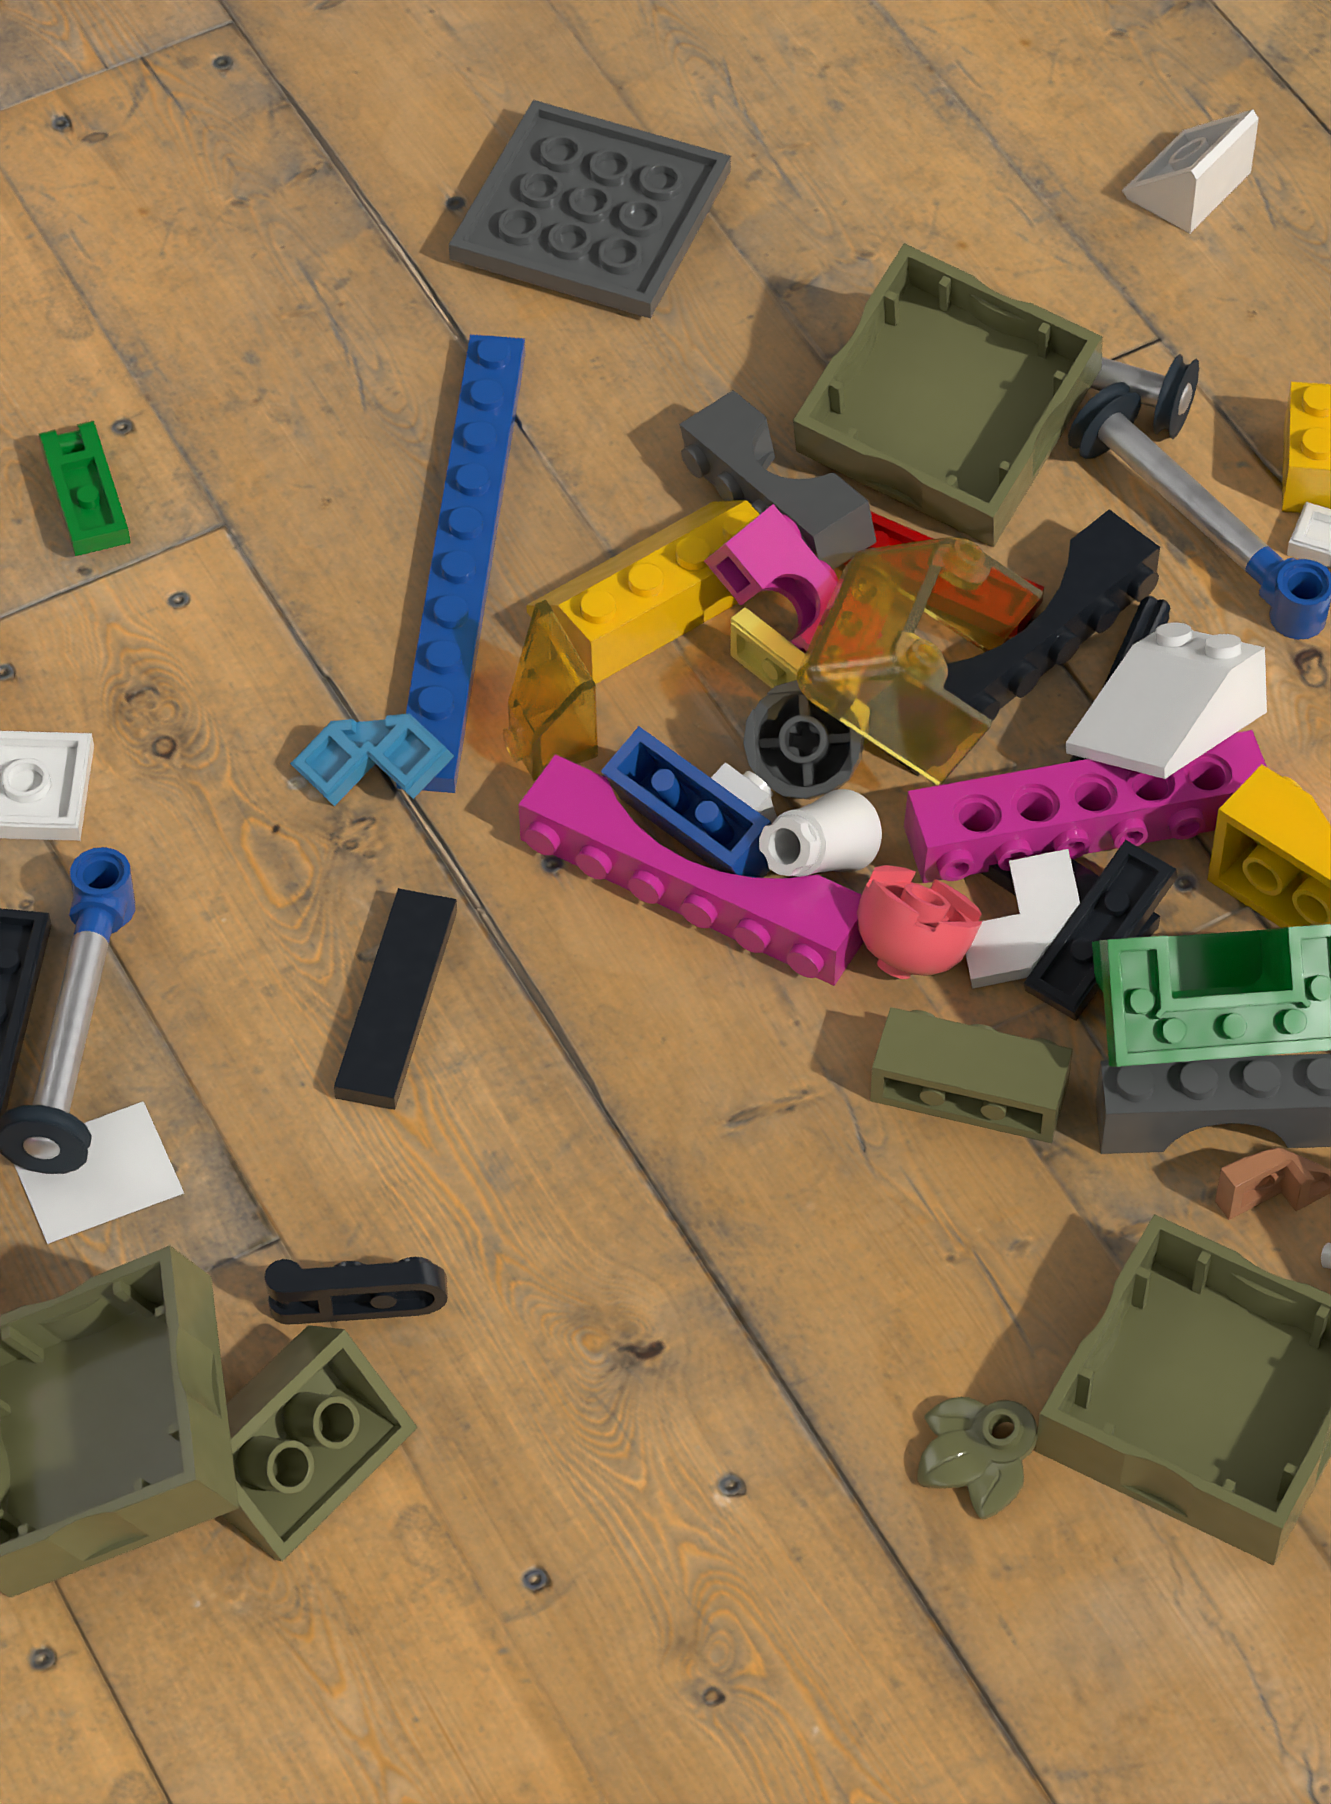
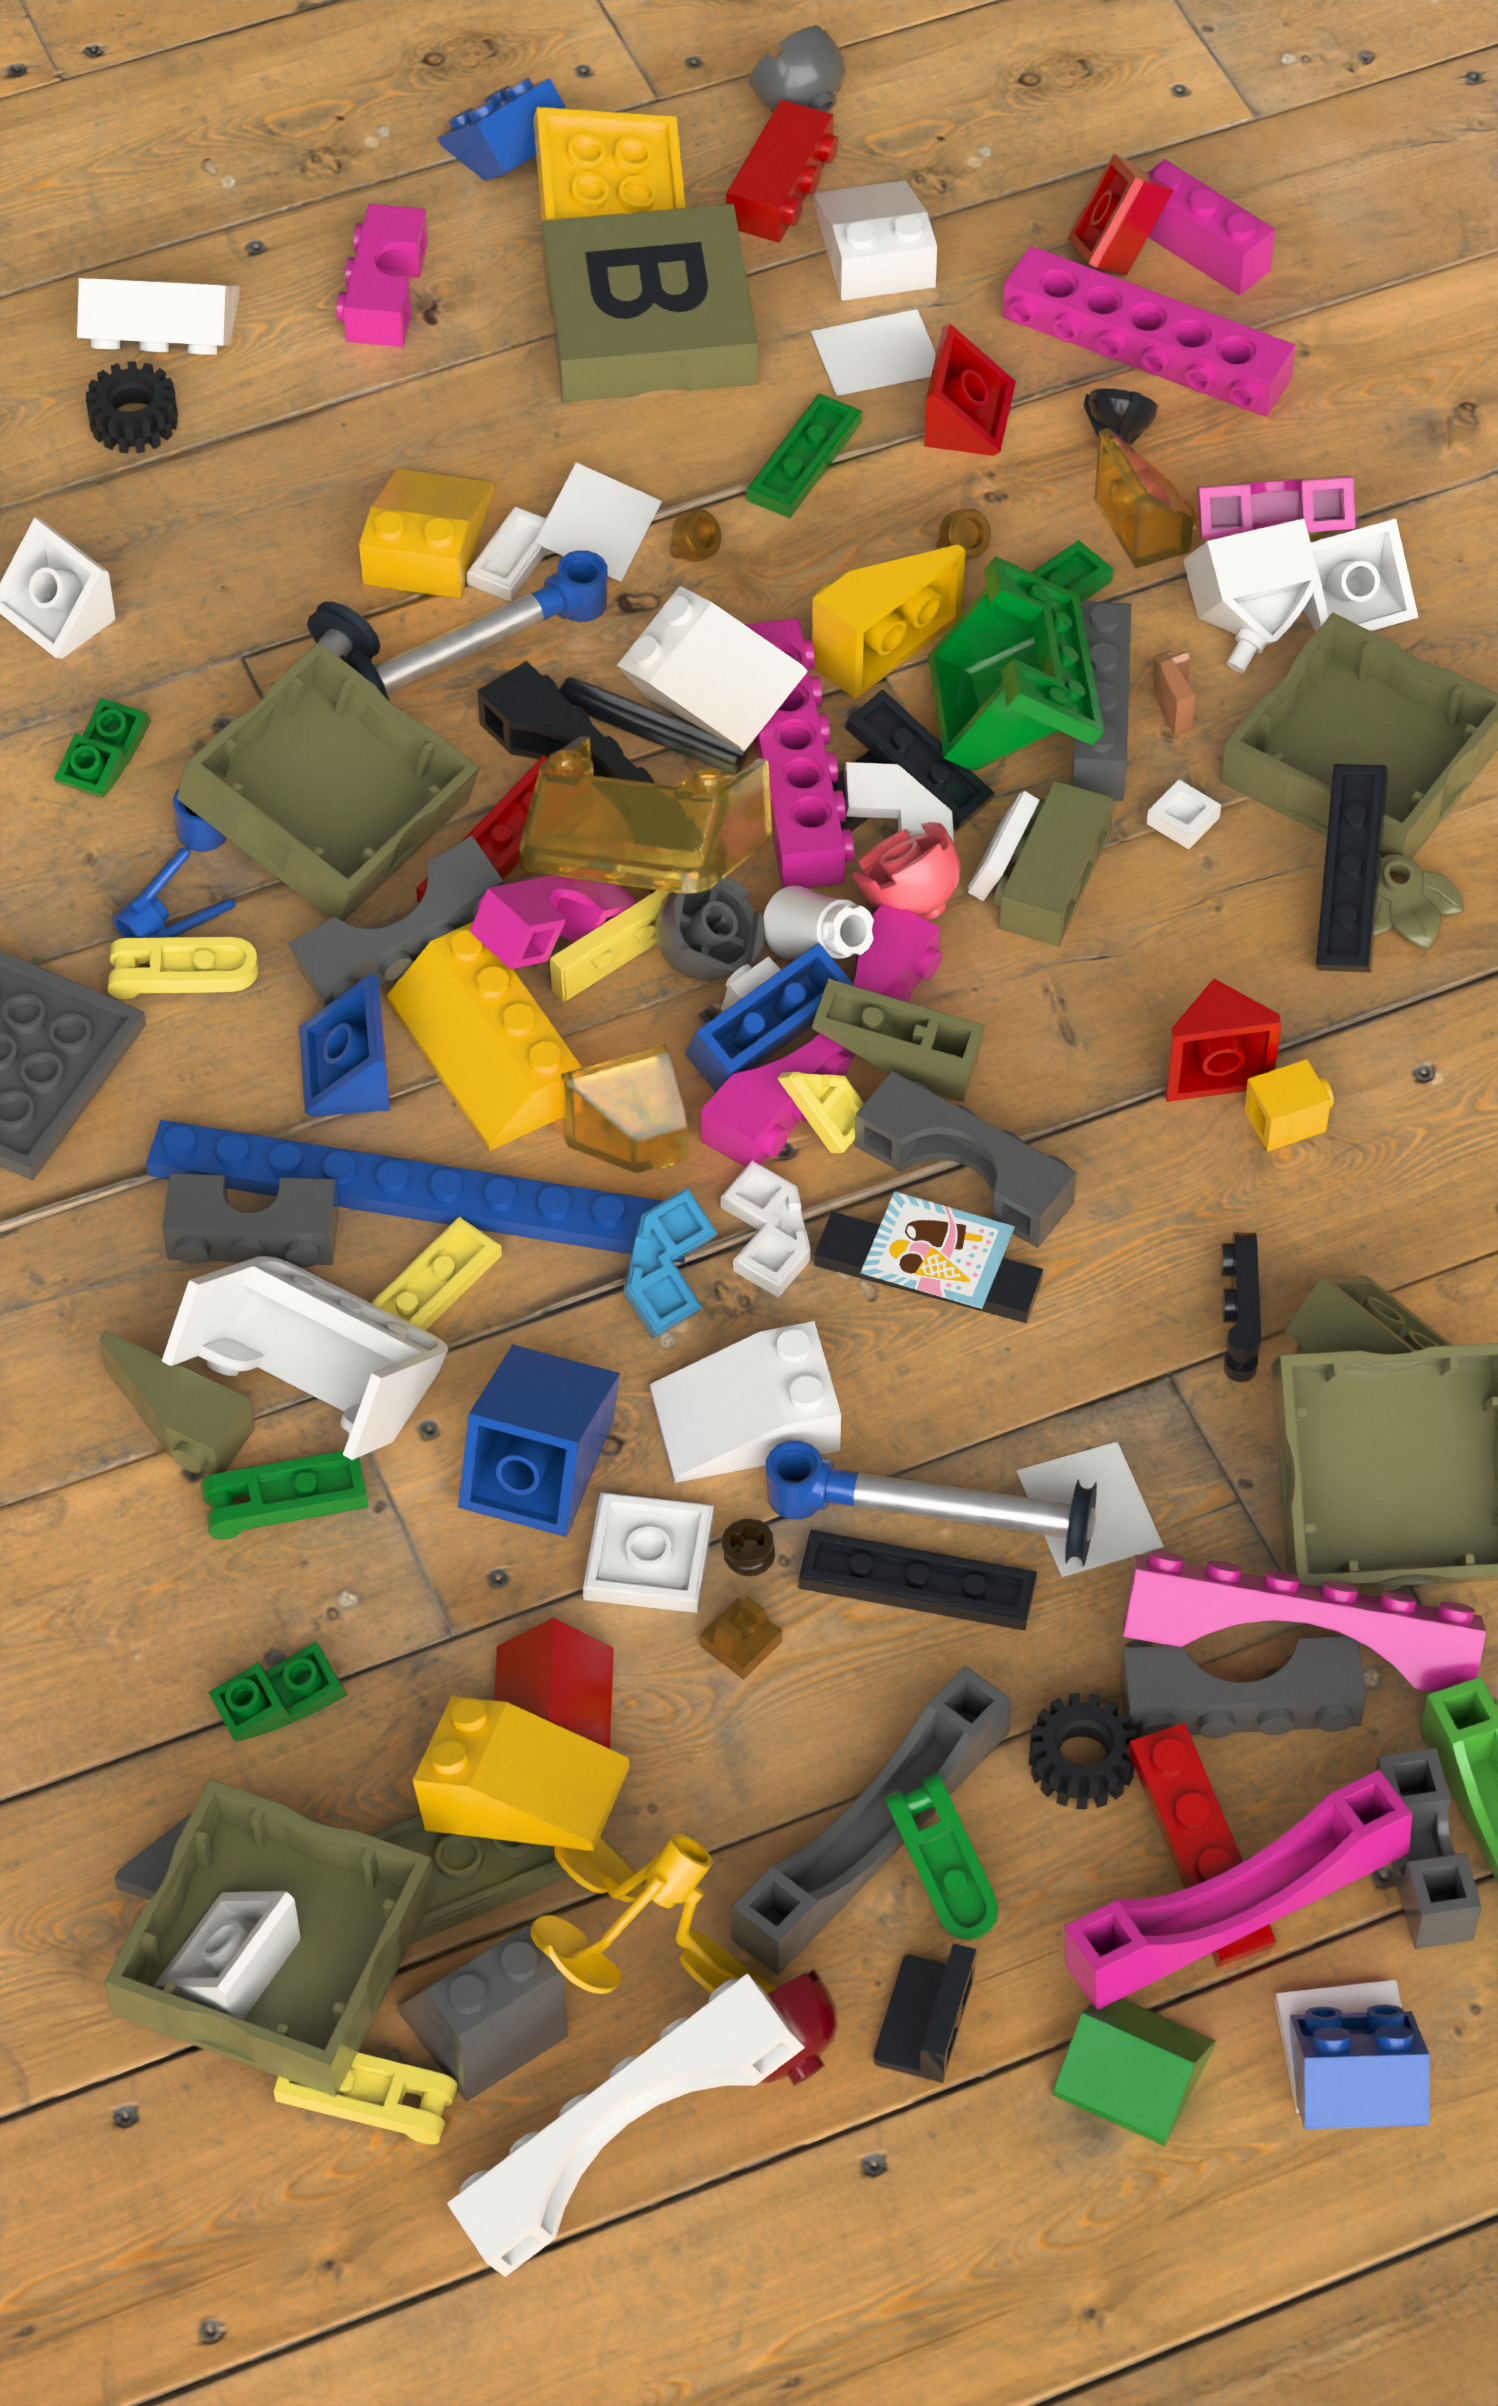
camera: 85 degrees left, 0 degrees up
none -> green slope [54,697,151,798]
none -> olive slope [100,1331,255,1475]
none -> light yellow plate [108,937,259,1000]
none -> blue plant [112,848,236,938]
none -> dark grey arch [162,1173,339,1267]
none -> white windscreen [162,1256,448,1460]
none -> blue slope [299,974,390,1117]
none -> light yellow tile [371,1216,502,1330]
none -> blue slope [458,1344,620,1537]
none -> white slope [650,1321,841,1483]
none -> white tile [720,1160,811,1298]
none -> dark brown bush [722,1518,775,1576]
none -> light yellow tile [777,1072,864,1154]
none -> olive slope [812,979,985,1102]
none -> dark grey arch [855,1071,1076,1248]
none -> sticker [860,1191,1015,1309]
none -> white tile [967,791,1040,901]
none -> white plate [1147,780,1221,849]
none -> red slope [1165,978,1281,1102]
none -> yellow brick [1244,1059,1334,1152]
none -> black tile [1316,764,1388,972]

